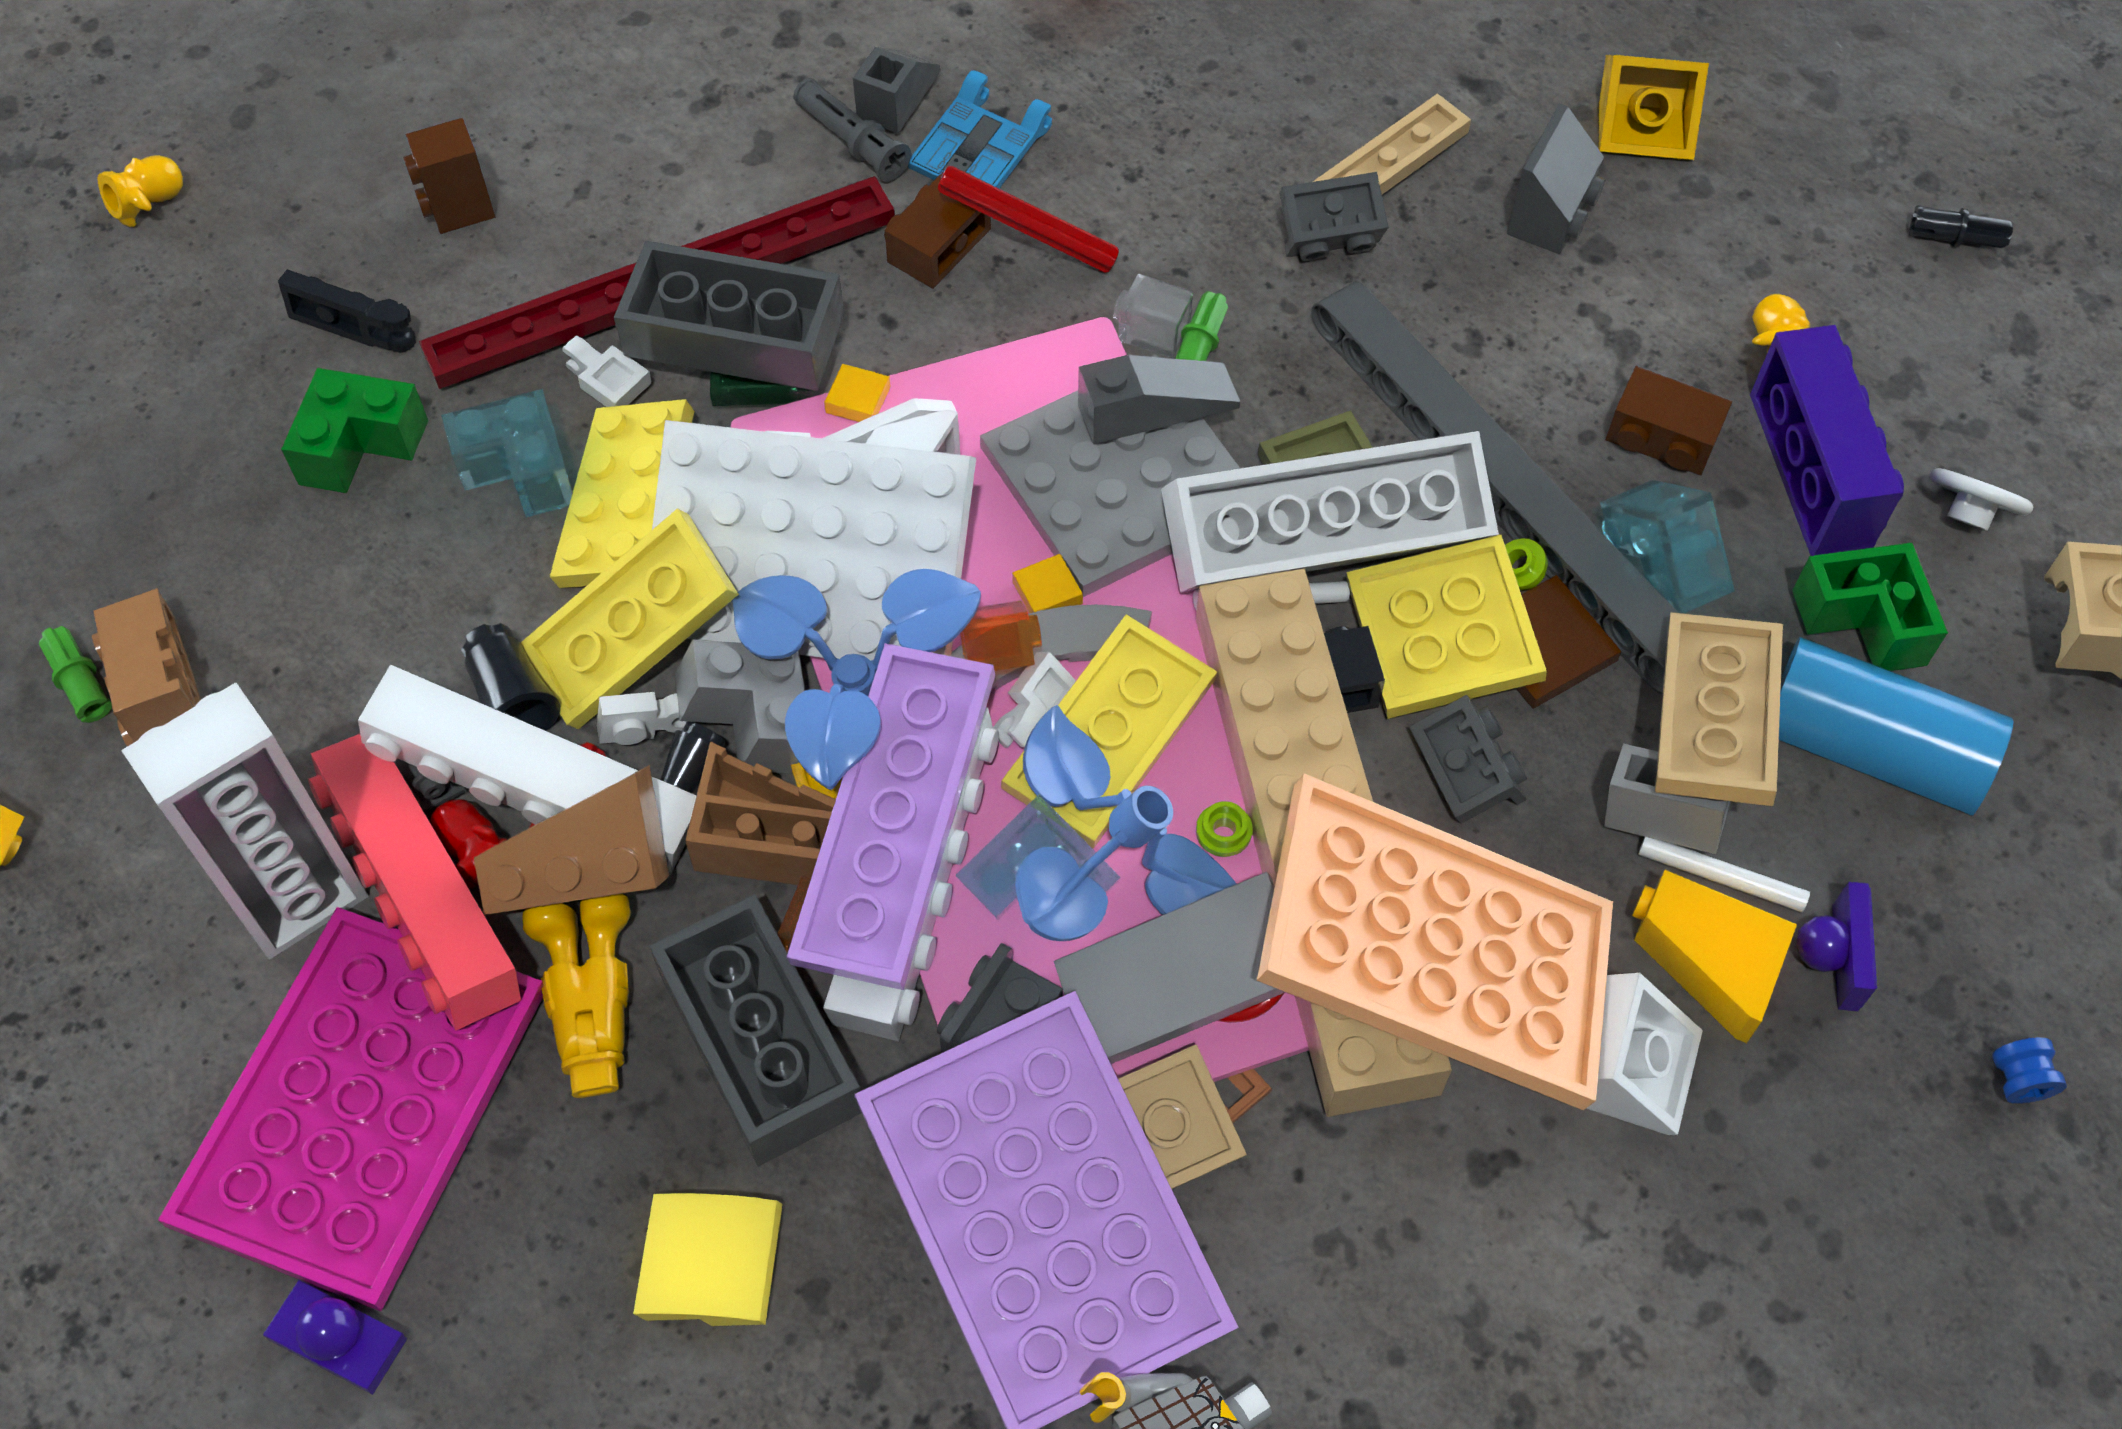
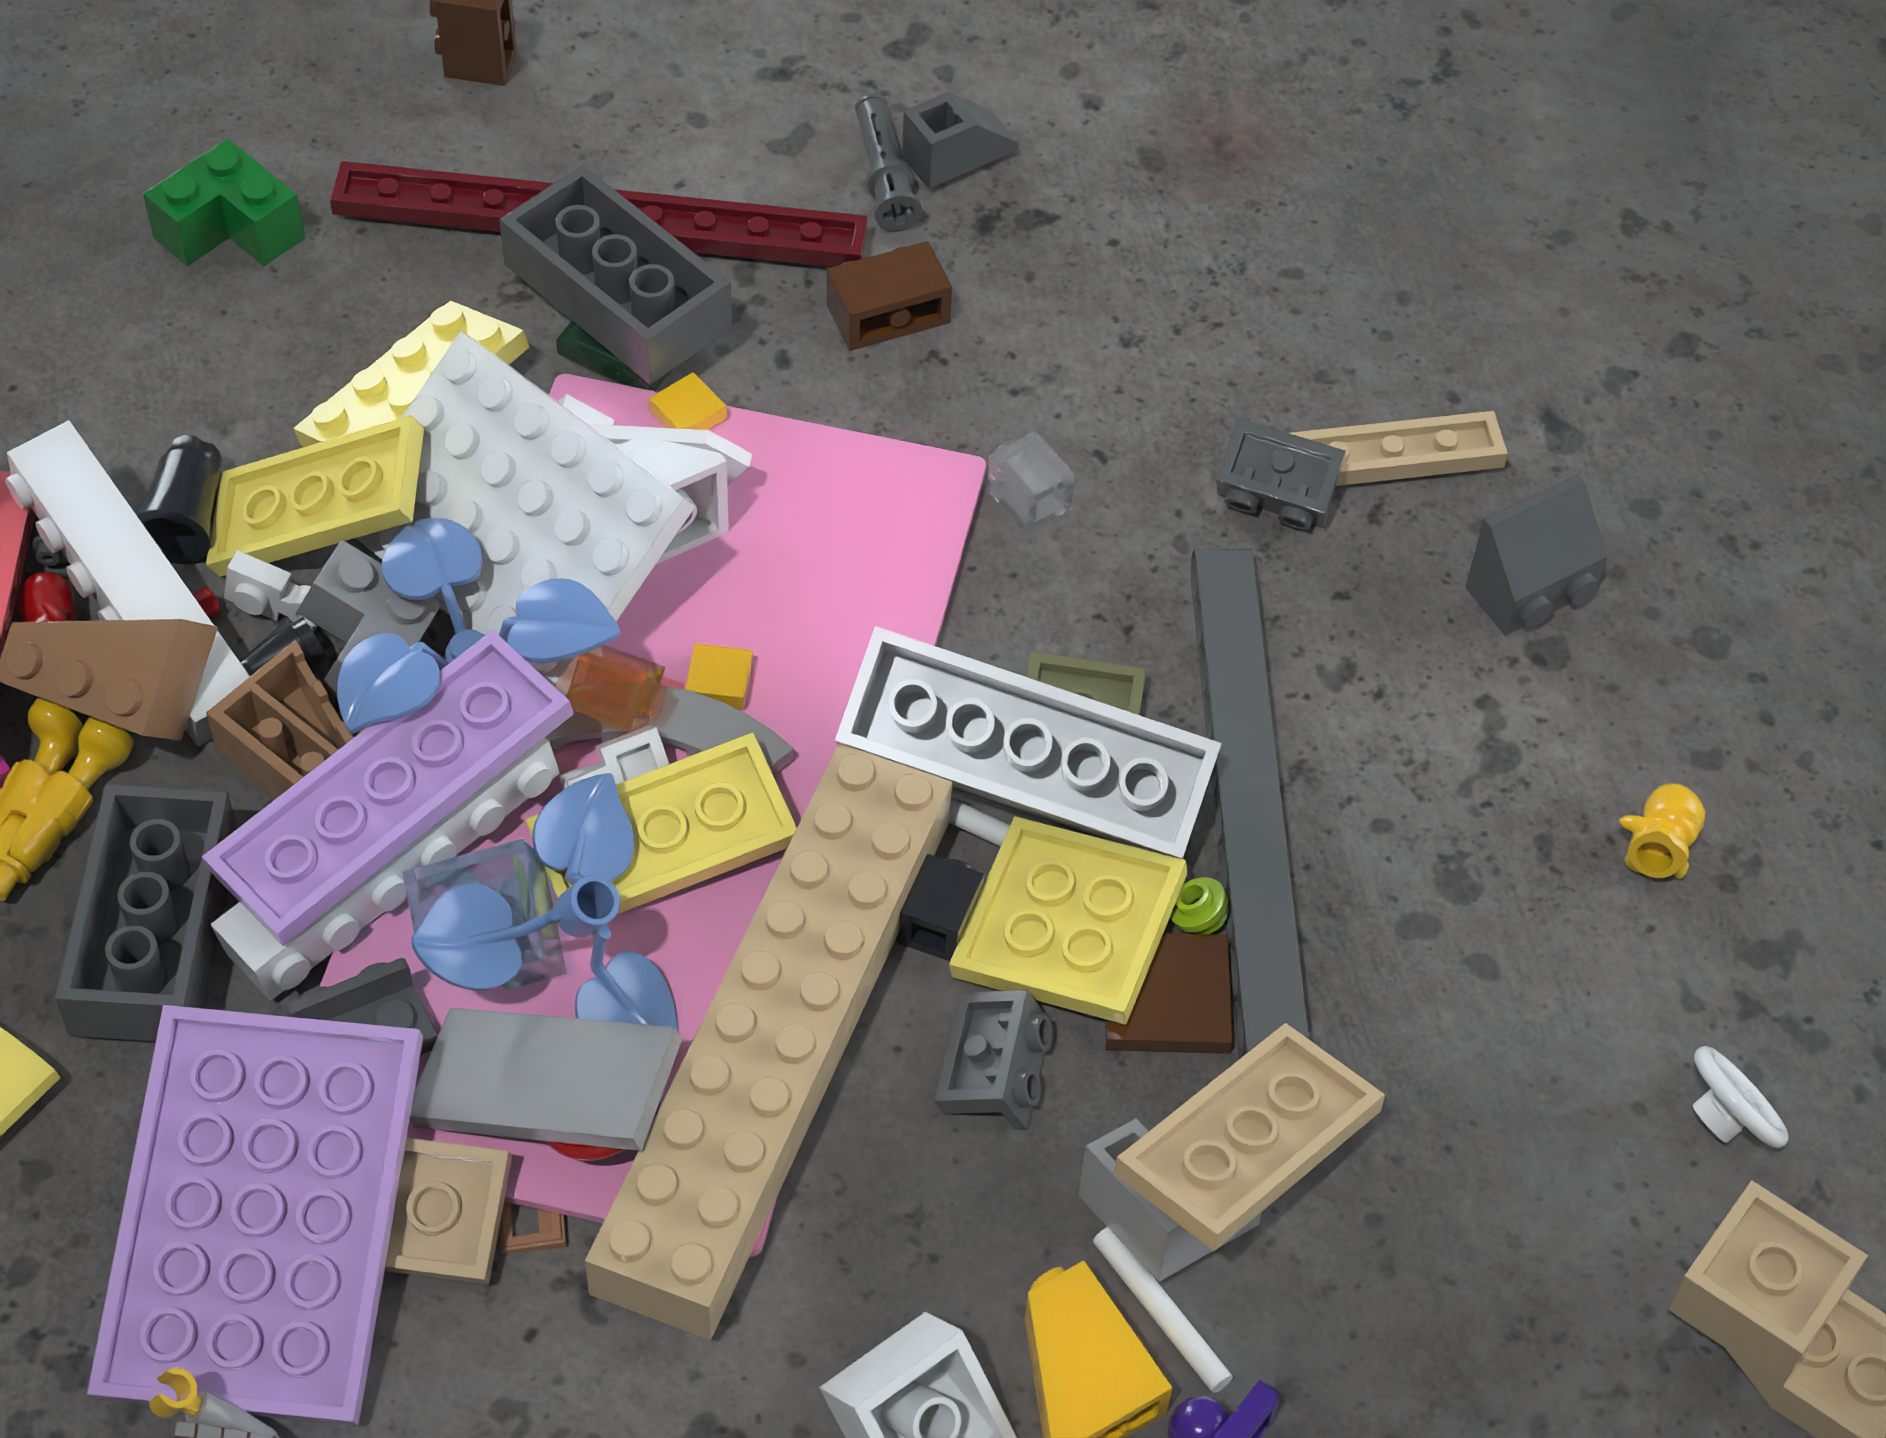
camera: 30 degrees right, 5 degrees down
black hinge [278,269,416,353] -> none
clear light blue brick [441,389,573,517] -> none
white plate [562,336,651,407] -> none
dark azure flag [908,70,1052,189] -> none
red axle [938,166,1119,272] -> none
light grey plate [980,354,1241,597] -> none
dark grey slope [1078,355,1240,444] -> none
bright green axle [1175,291,1228,361] -> none
lime plate [1196,801,1253,857] -> none
light nougat plate [1257,774,1613,1110] -> none
yellow slope [1599,55,1709,160] -> none
clear light blue brick [1600,480,1735,614] -> none
reddish brown brick [1605,366,1733,476] -> none
dark purple brick [1750,325,1904,556] -> none
dark azure brick [1779,637,2014,816] -> none
green brick [1792,543,1948,671] -> none

